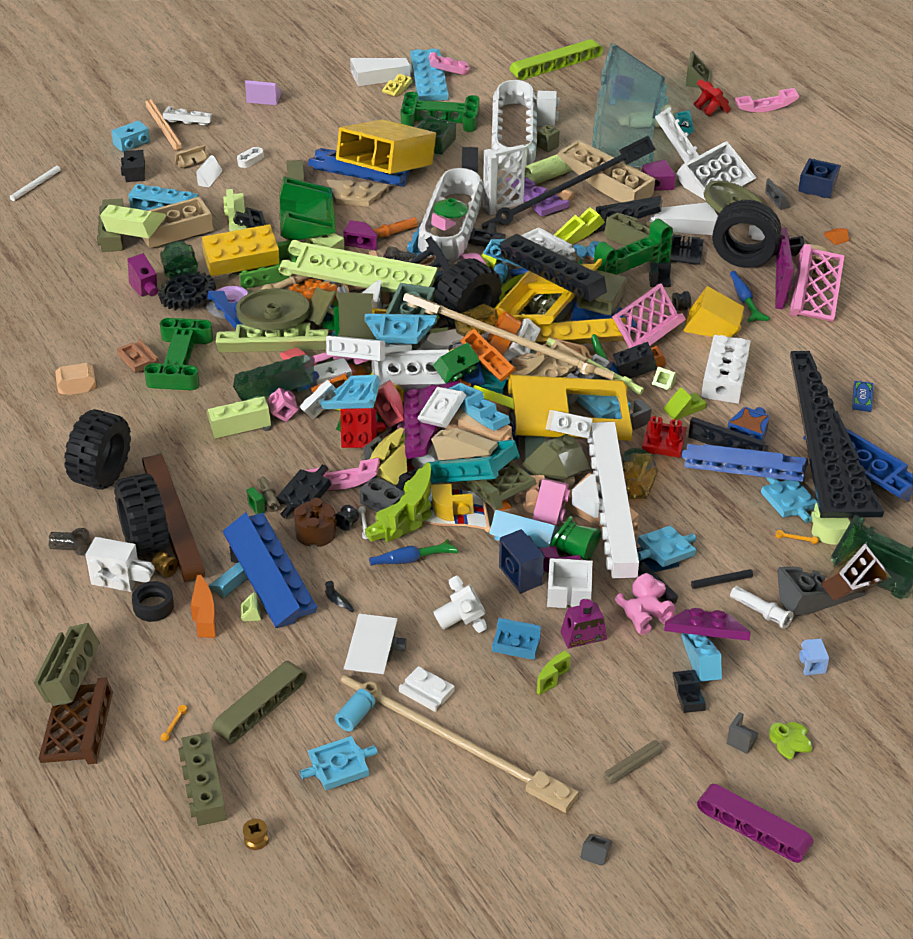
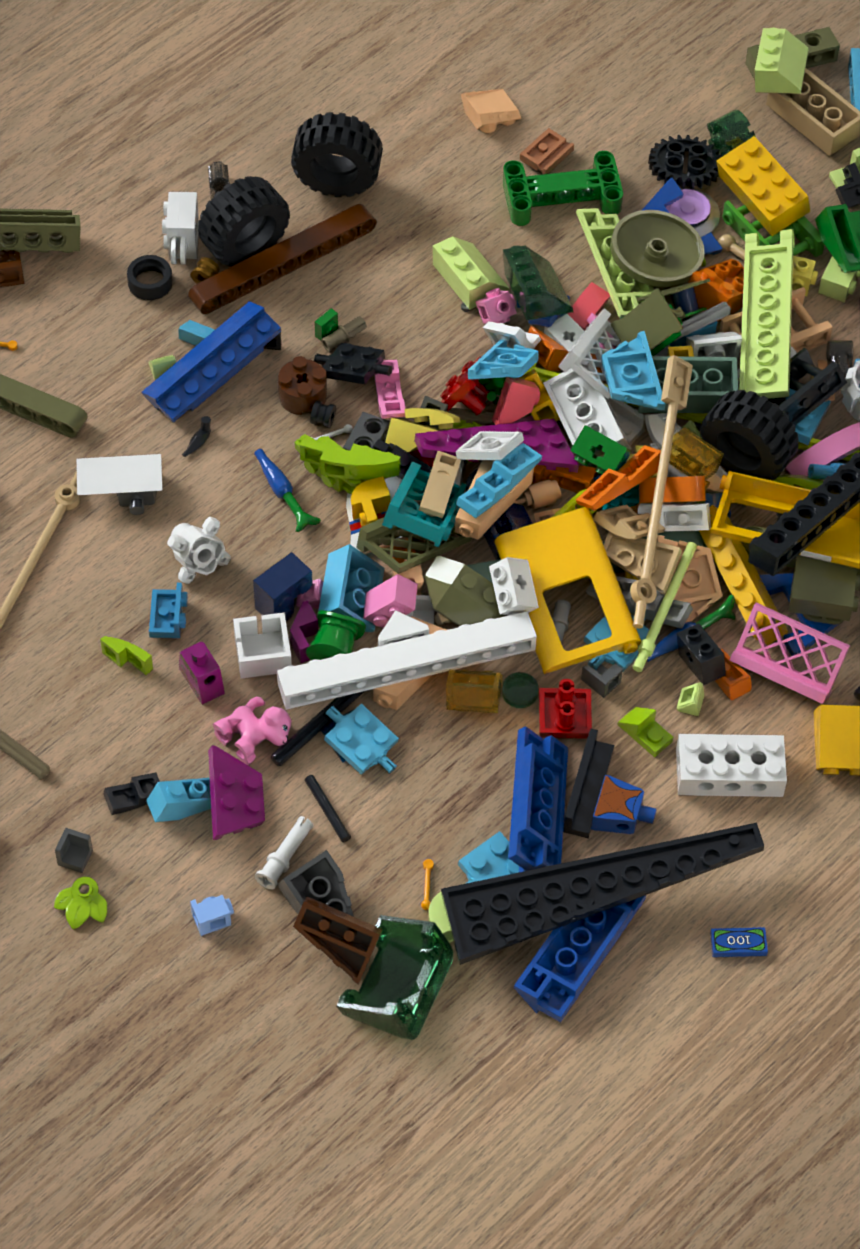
camera: 75 degrees right, 15 degrees up
magenta torso [127,253,159,297] -> none
orange slope [191,575,216,638] -> none
medium azure piece [335,689,375,731] -> none
white plate [399,666,455,712] -> none

